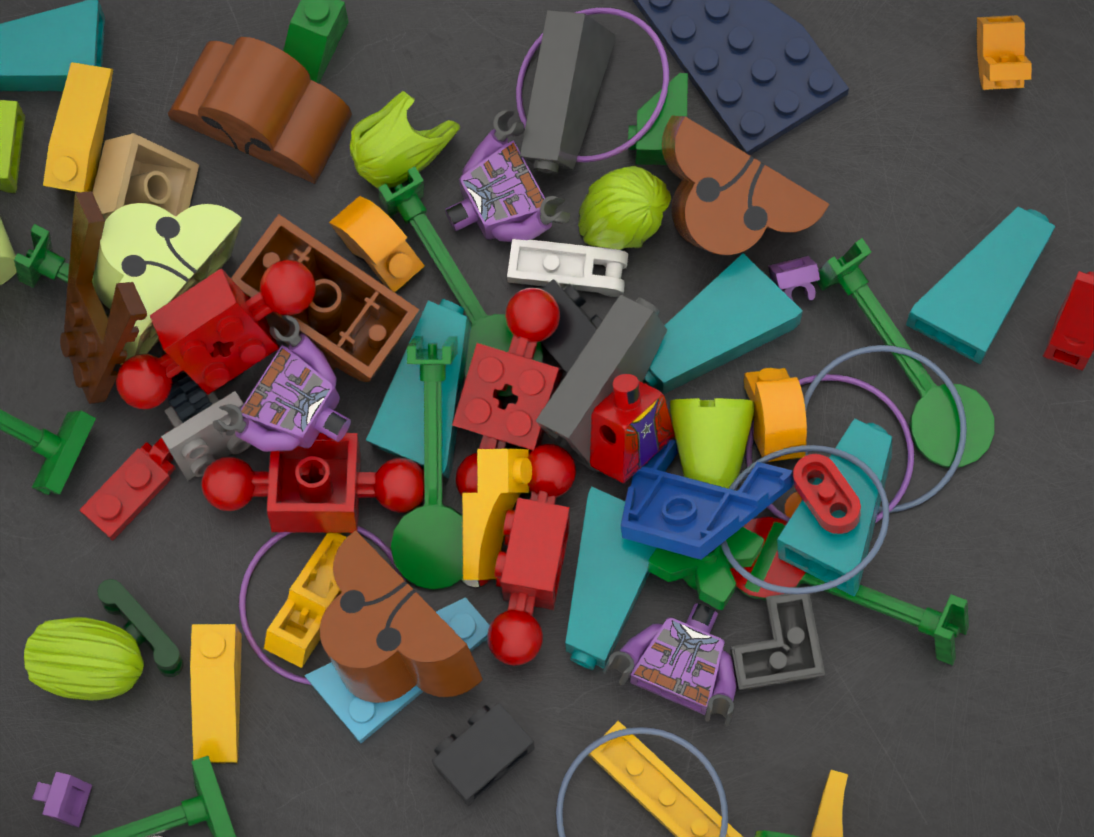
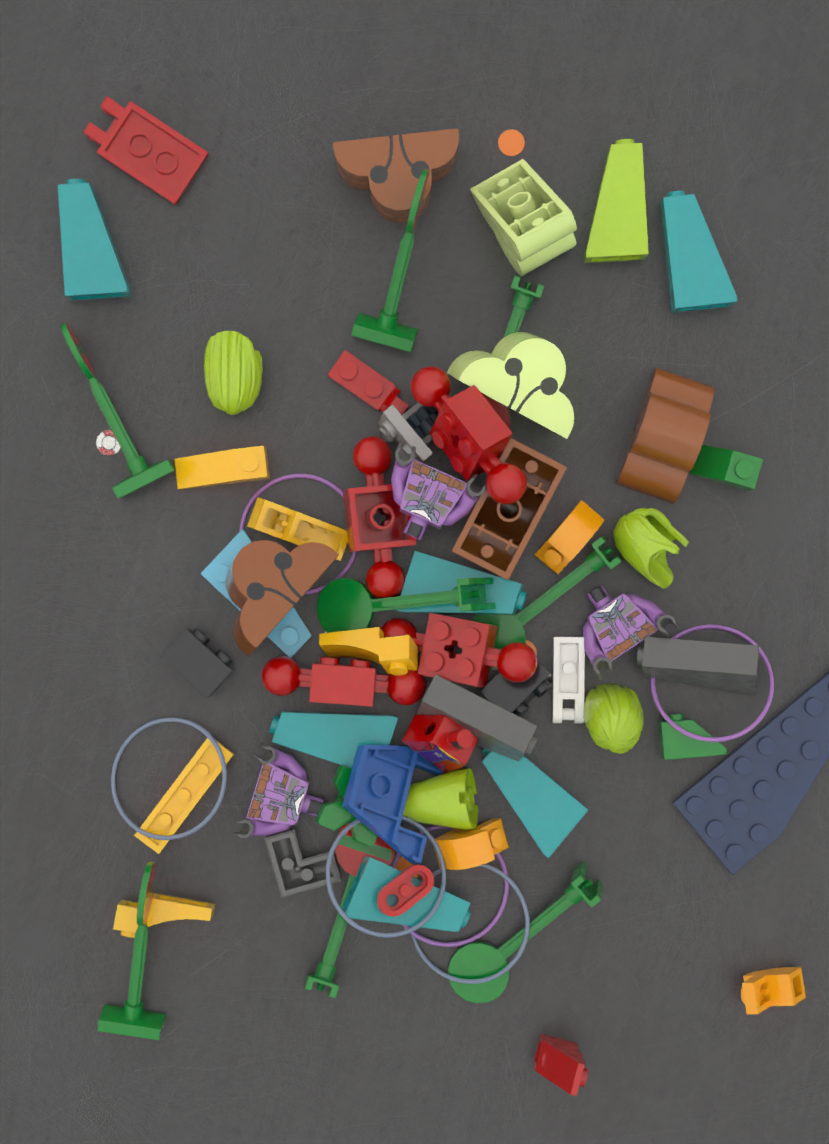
camera: 80 degrees right, 15 degrees up
medium lavender tile [32,772,92,827] -> none
yellow slope [43,62,113,192] -> none
reddish brown wing [60,191,147,404] -> none
tan slope [92,133,199,221] -> none
dark green plate [97,579,184,677] -> none
dark orange brick [662,115,829,255] -> none
medium lavender tile [768,256,820,301] -> none
teal slope [906,207,1055,364] -> none

